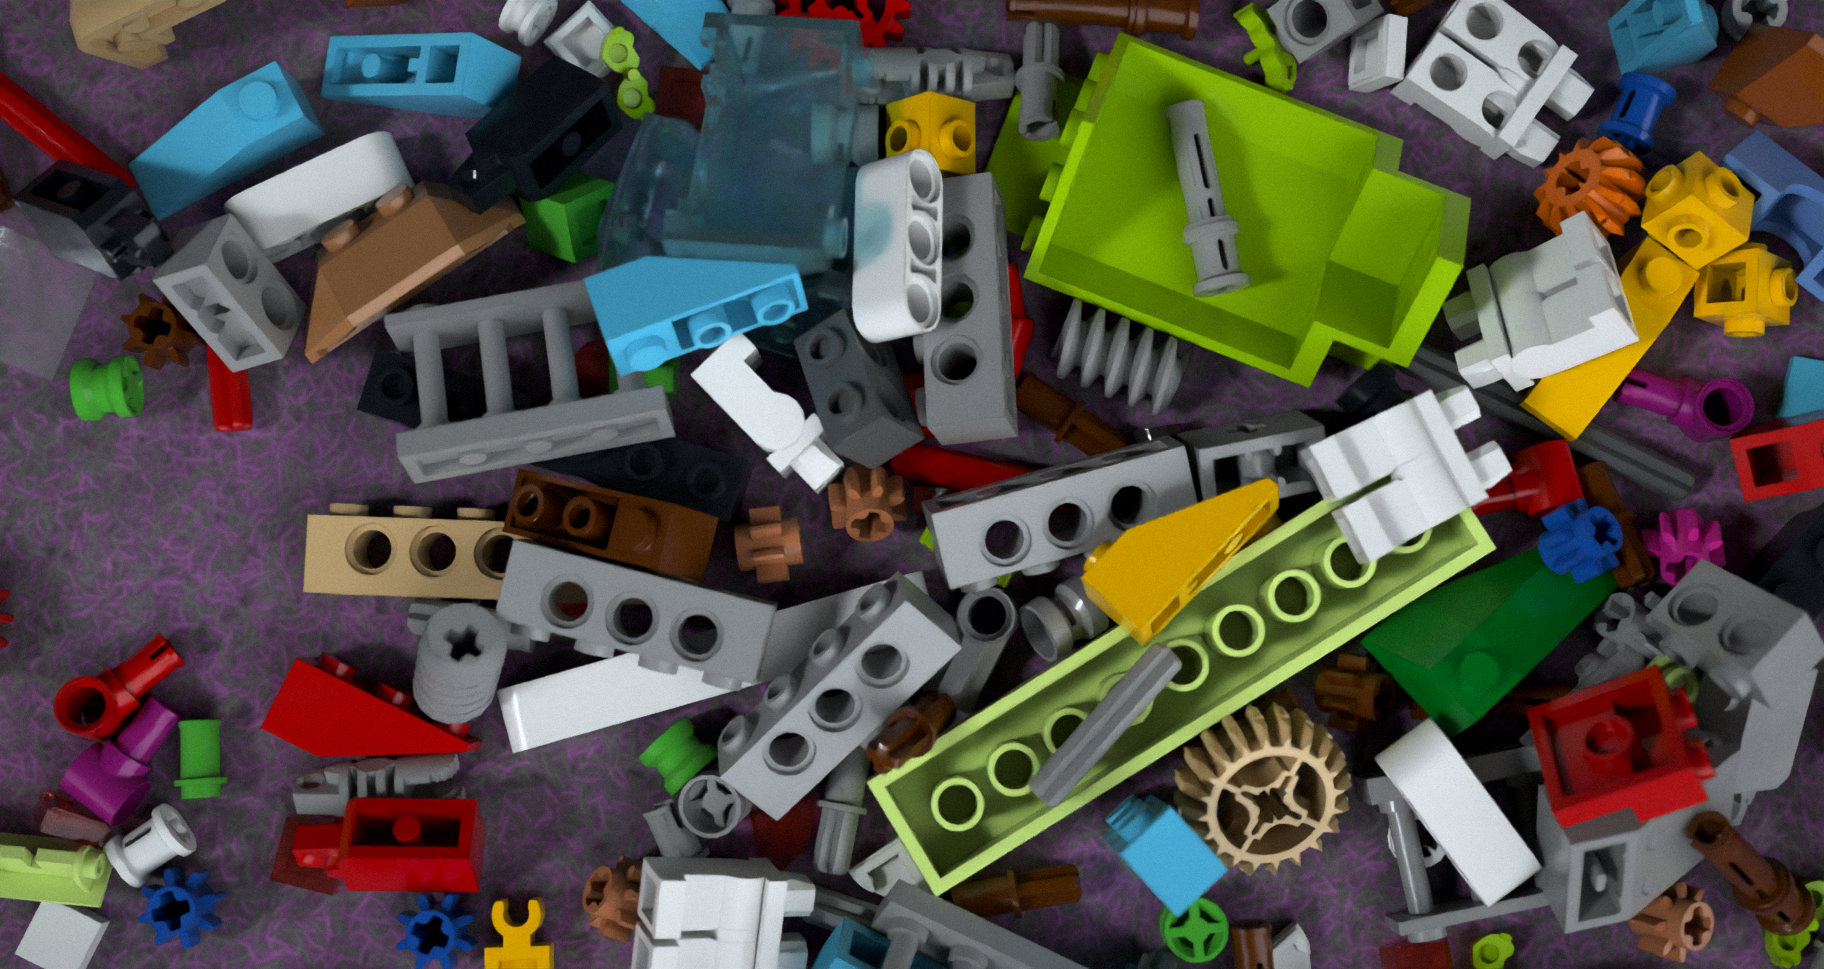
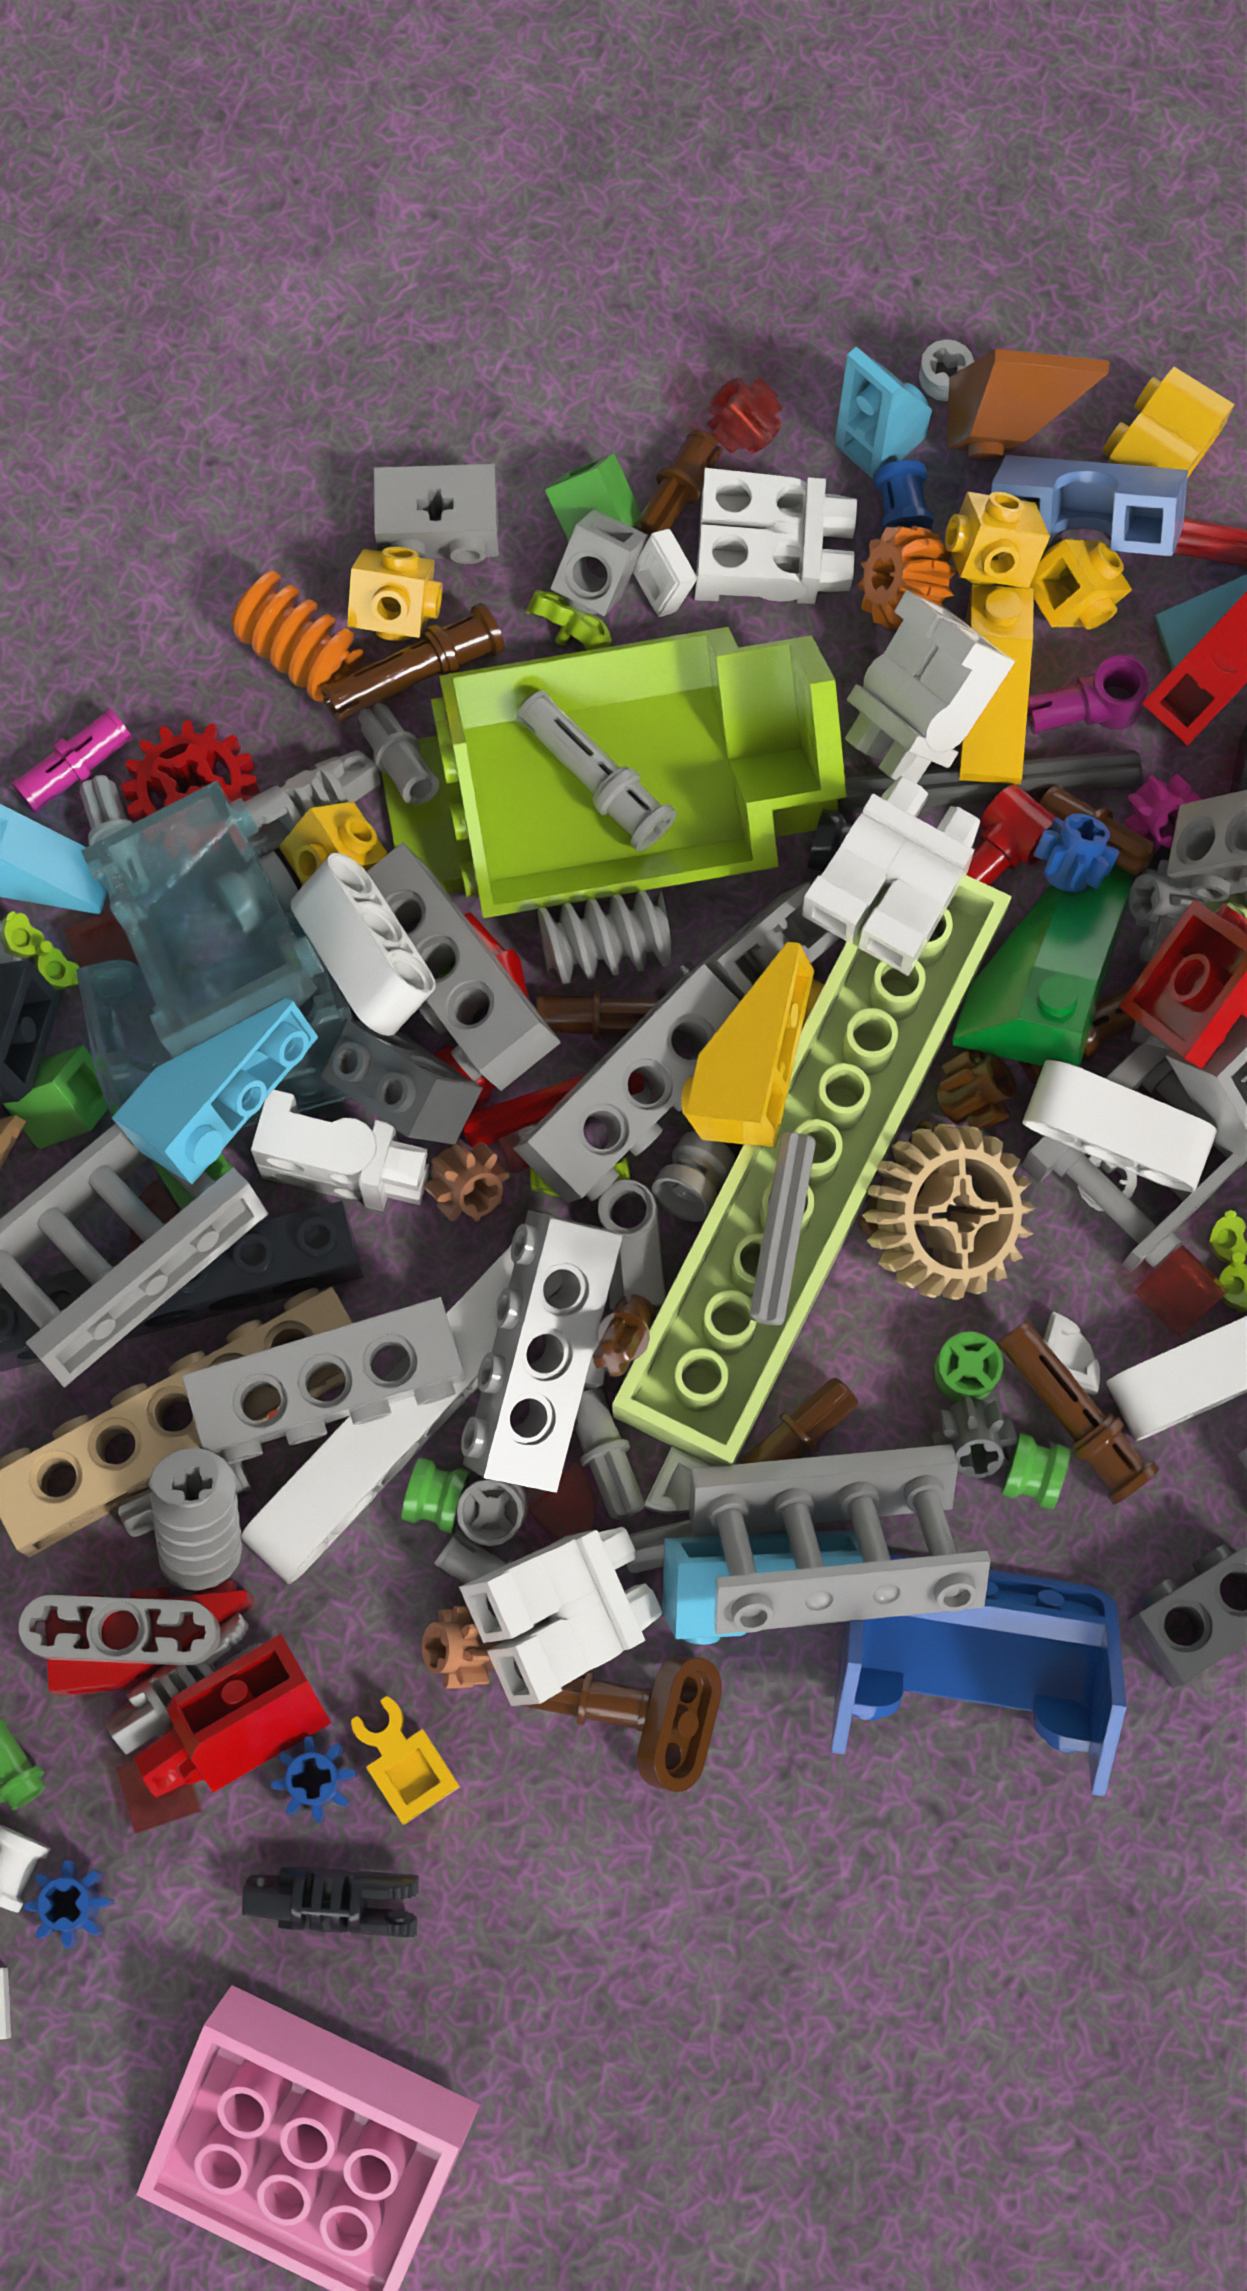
camera: 35 degrees left, 10 degrees down
reddish brown slope [502,469,719,582] -> none
nougat gear [734,504,805,584] -> none
medium azure arch [1102,793,1229,917] -> none
none -> light grey beam [18,1595,220,1665]

